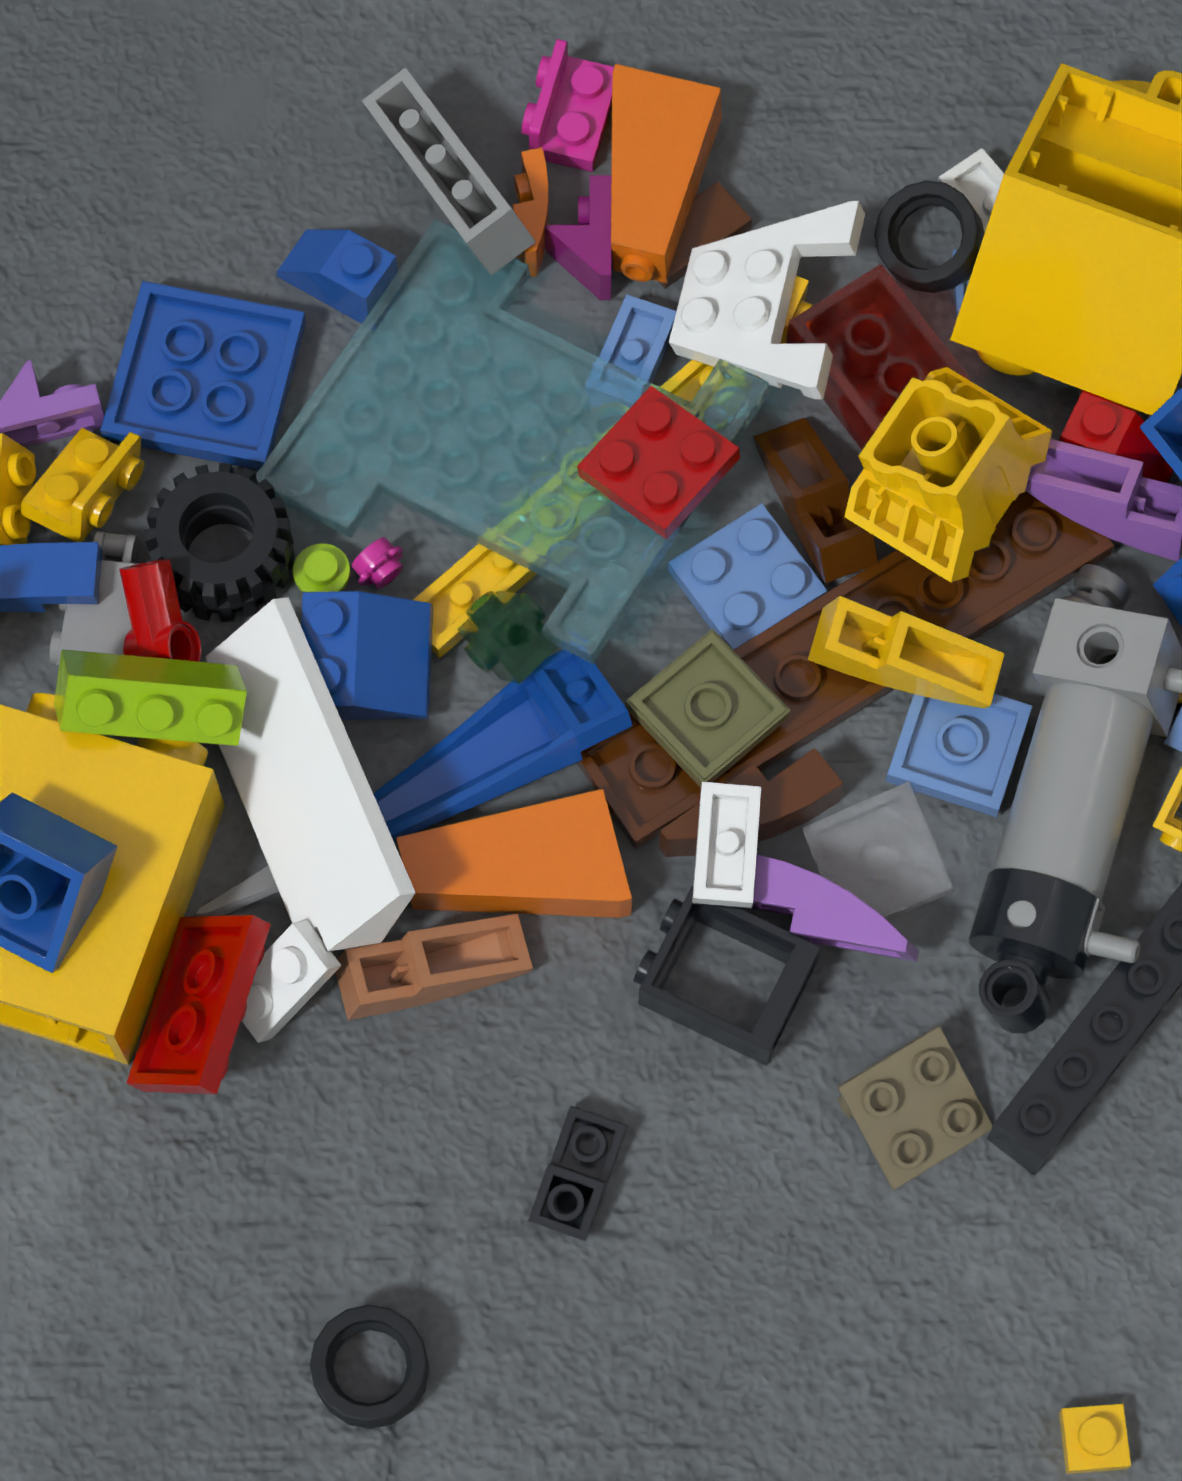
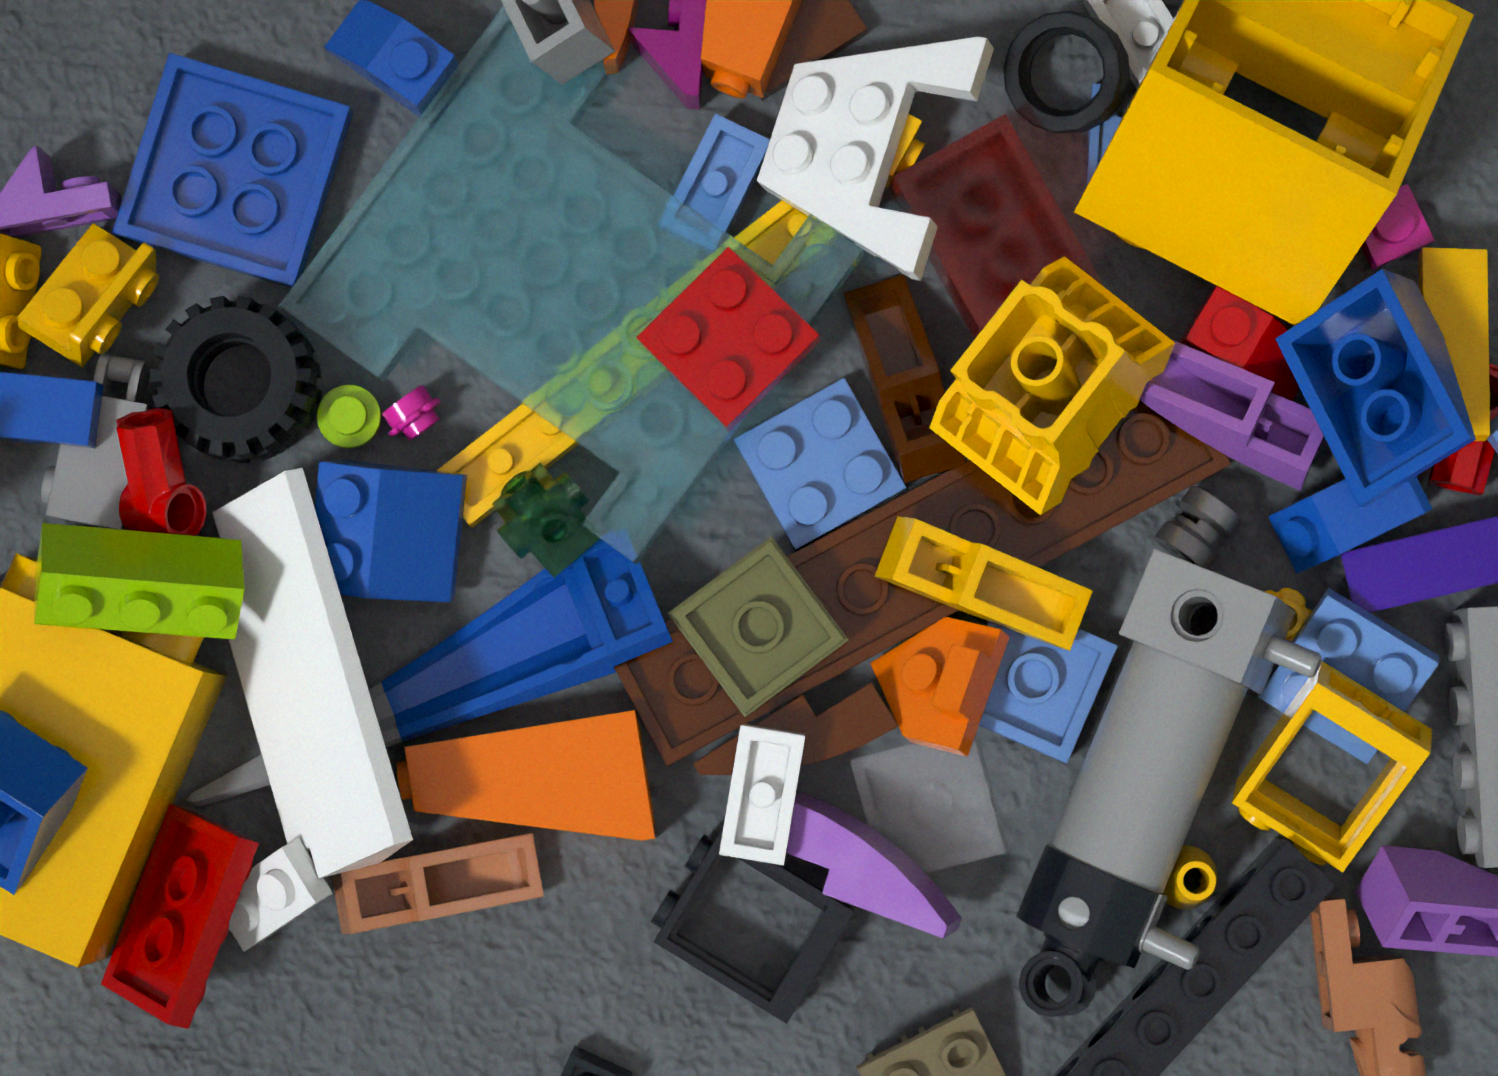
camera: 10 degrees right, 15 degrees up
none -> orange plate [870,617,1010,757]
none -> yellow cone [1163,845,1218,910]

